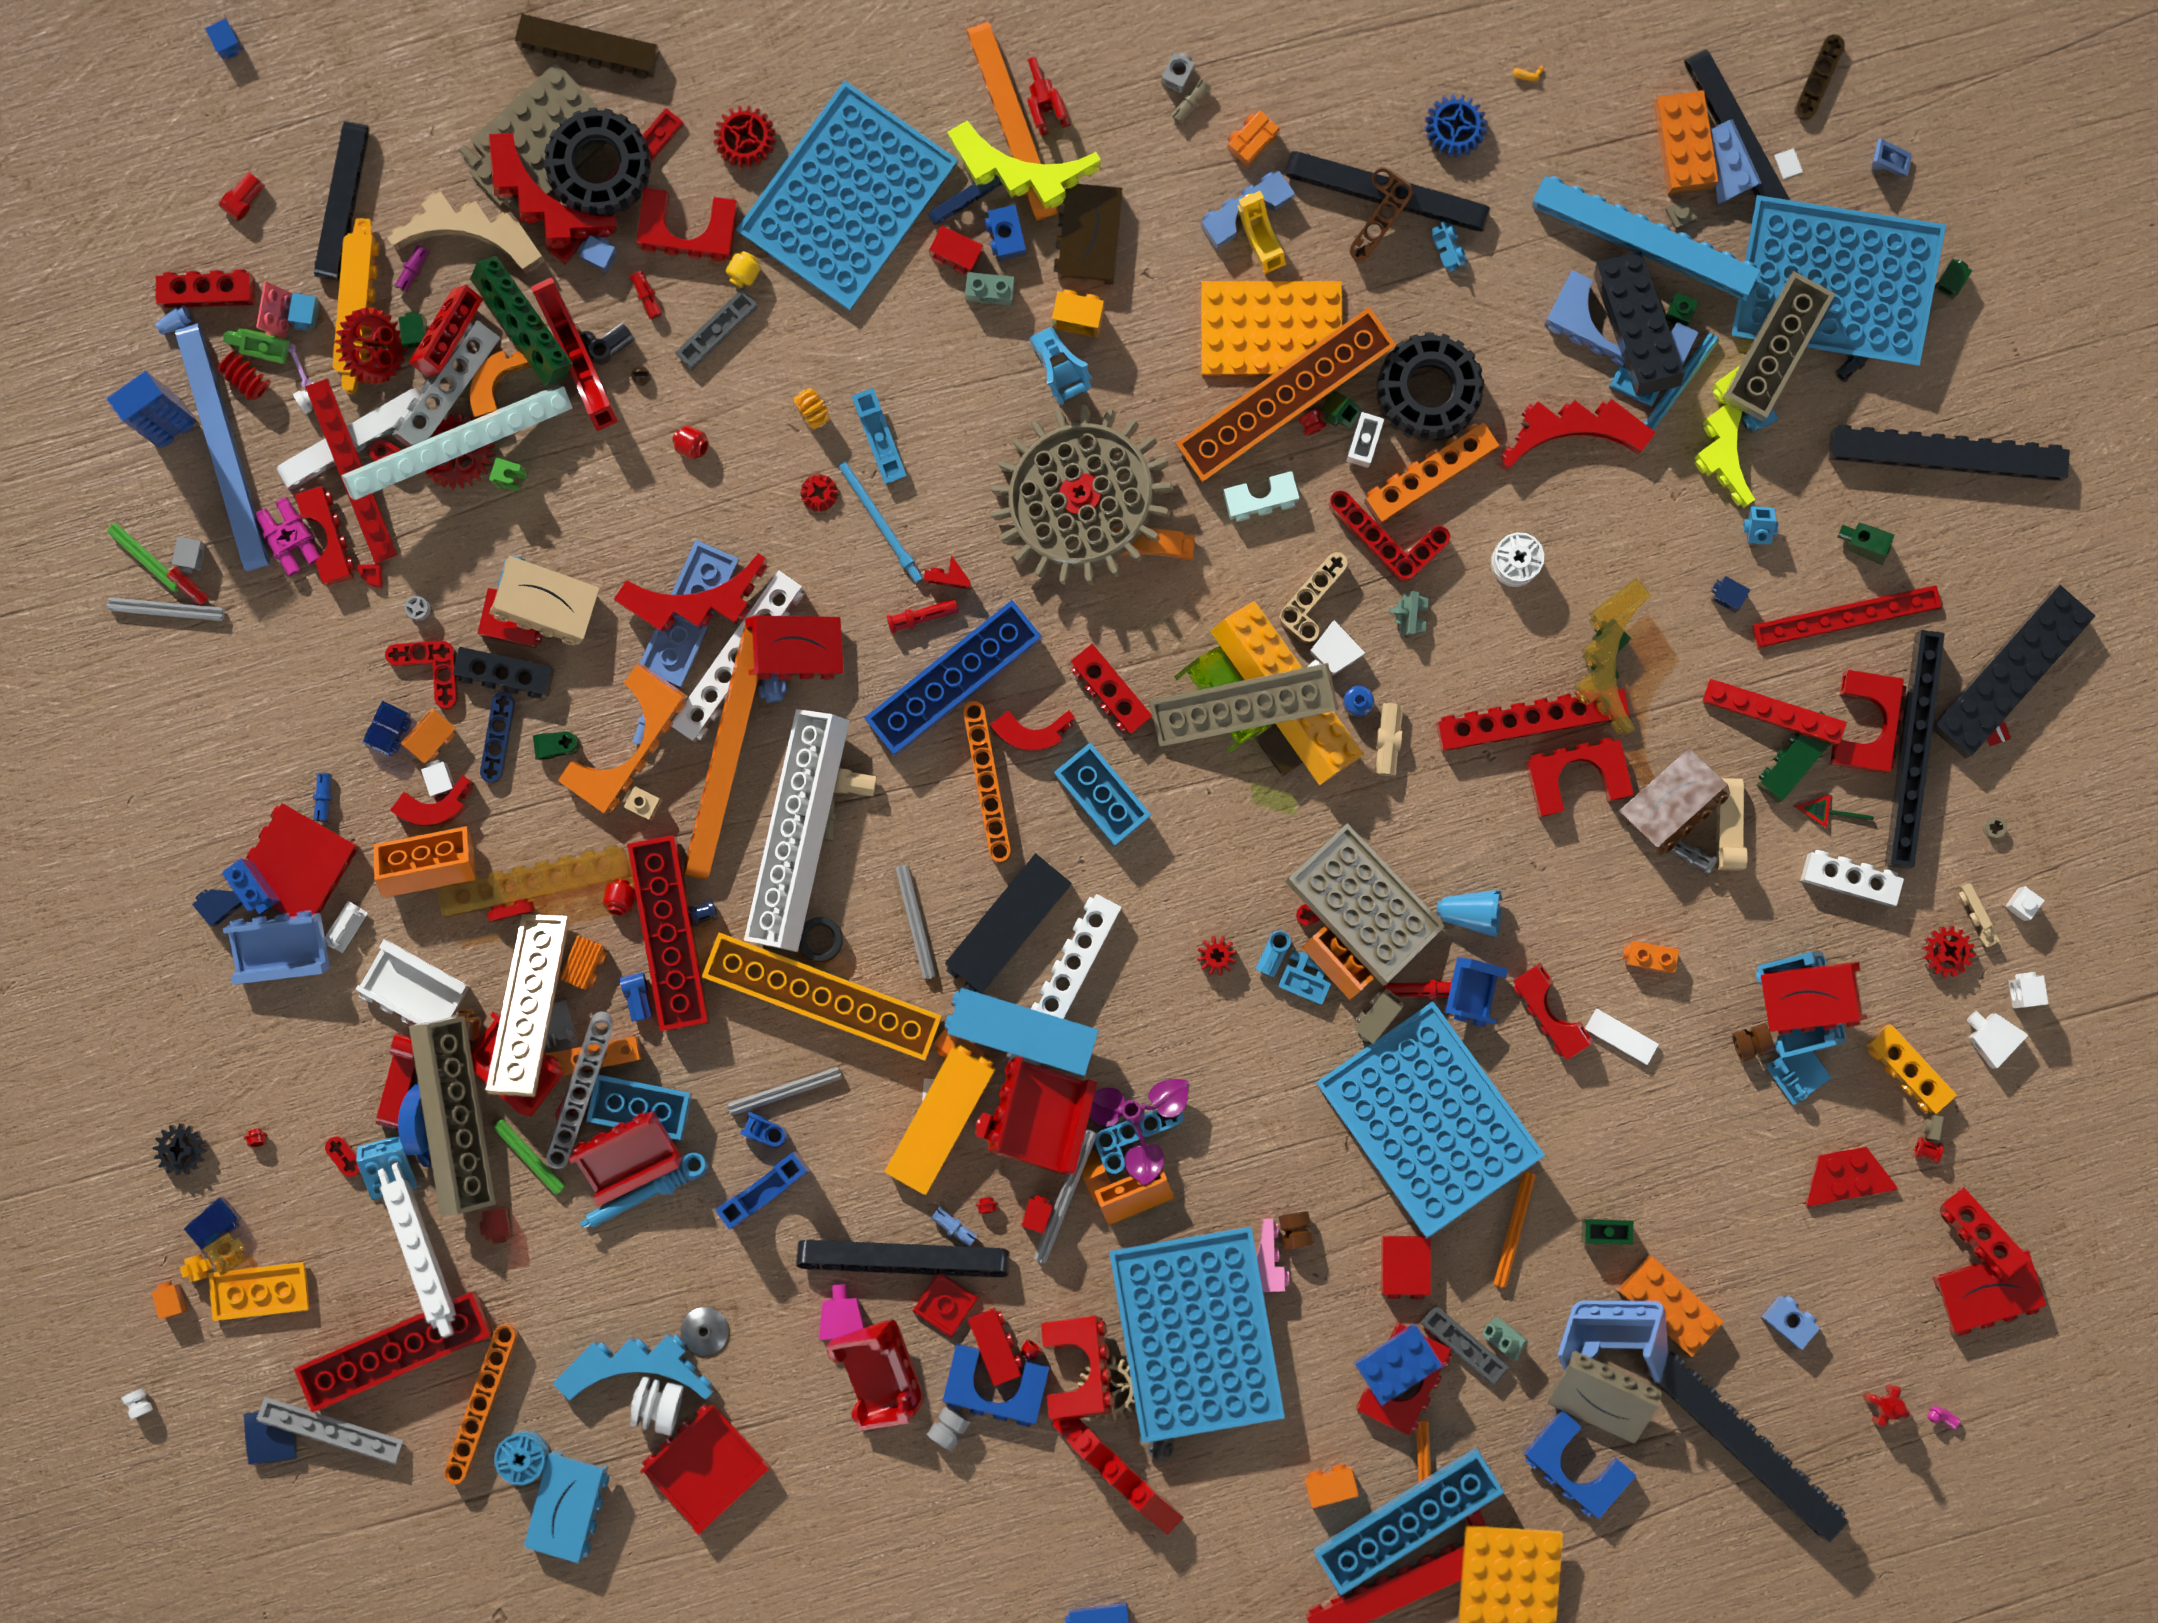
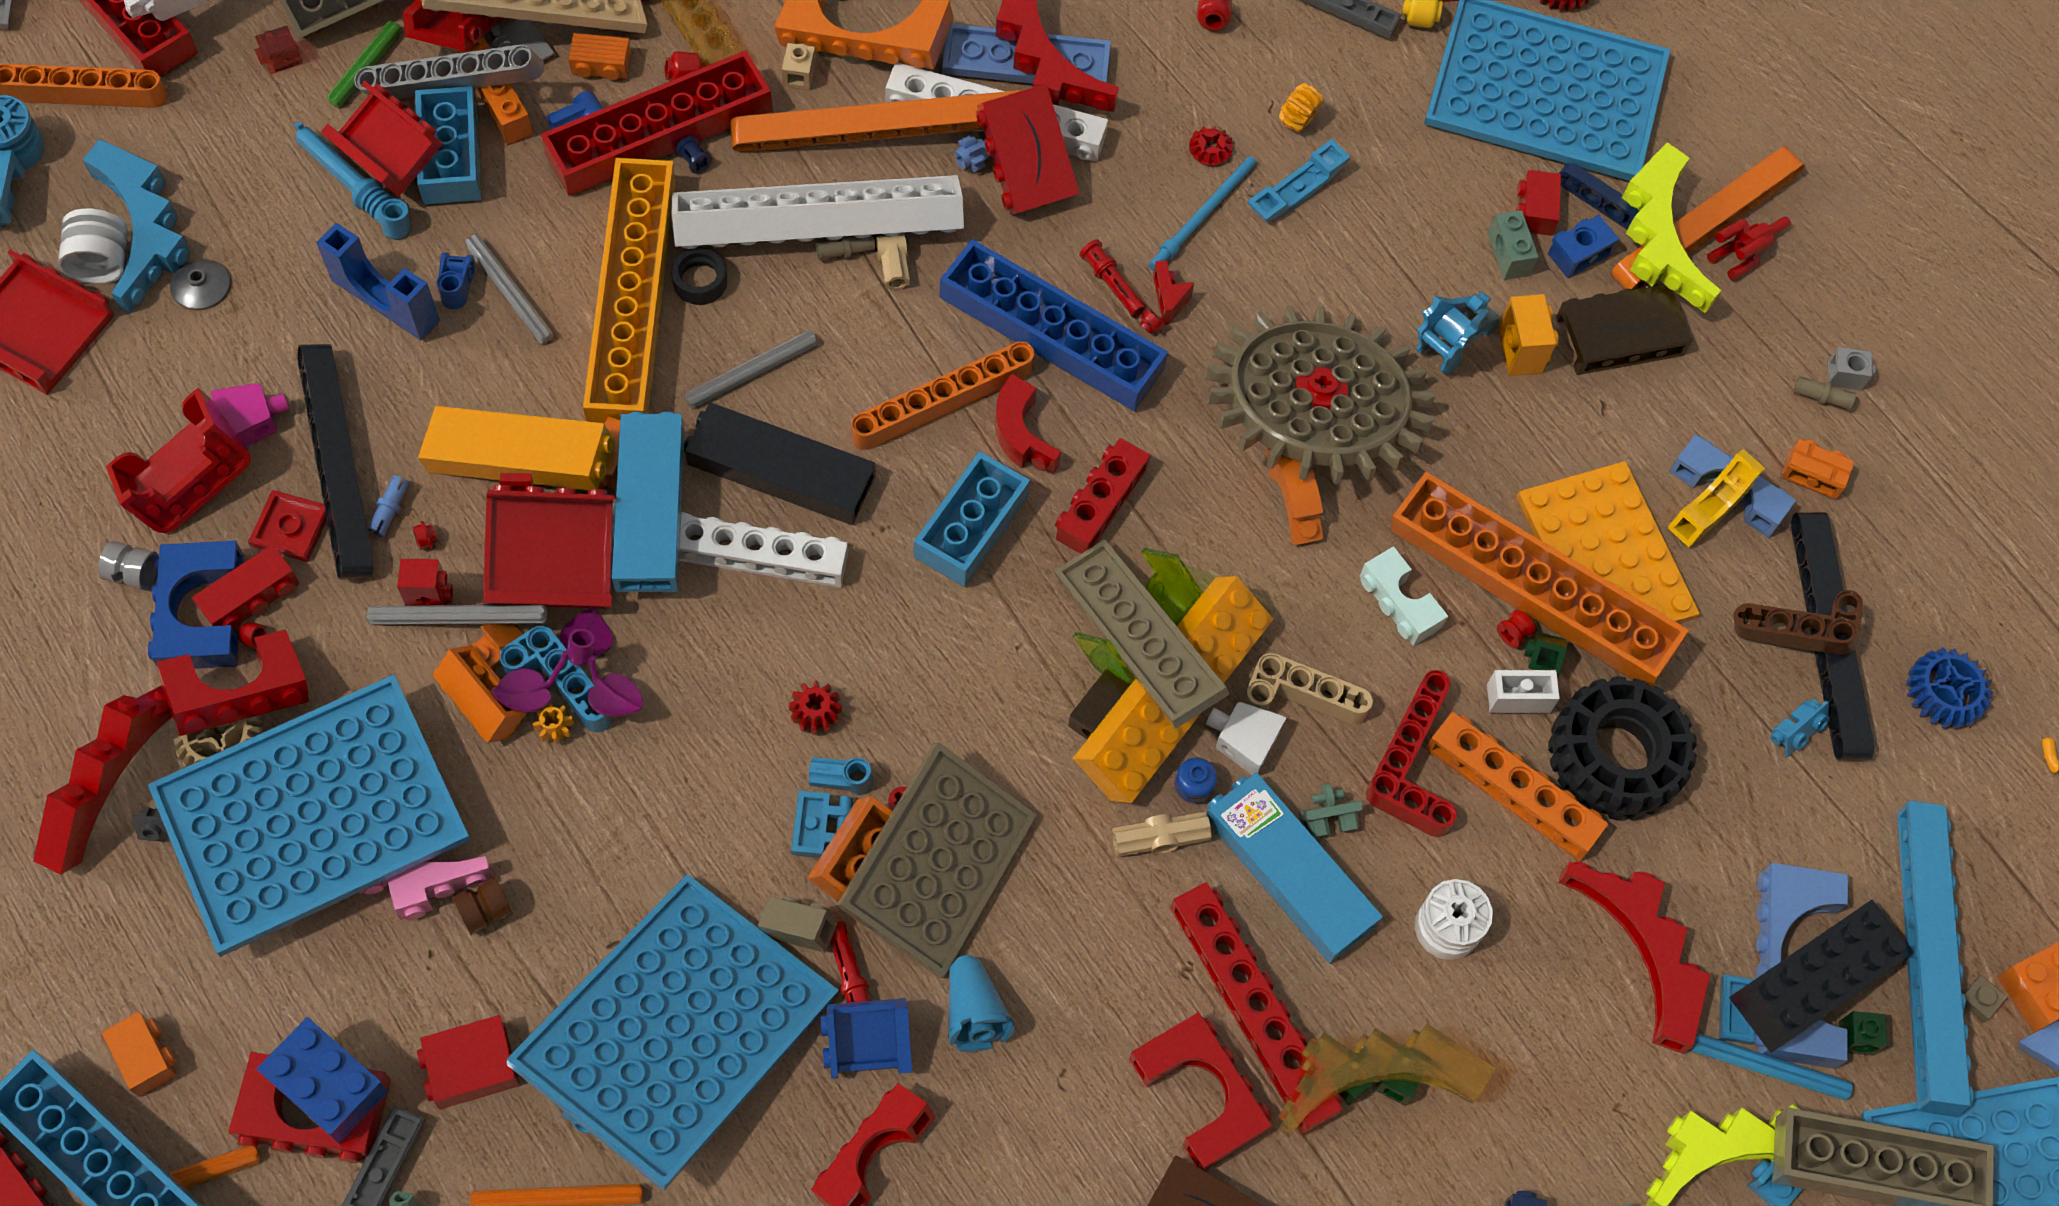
camera: 65 degrees right, 20 degrees down
none -> light orange gear [532,703,574,744]
none -> red plate [1139,309,1165,335]
none -> dark azure brick [1206,772,1383,964]

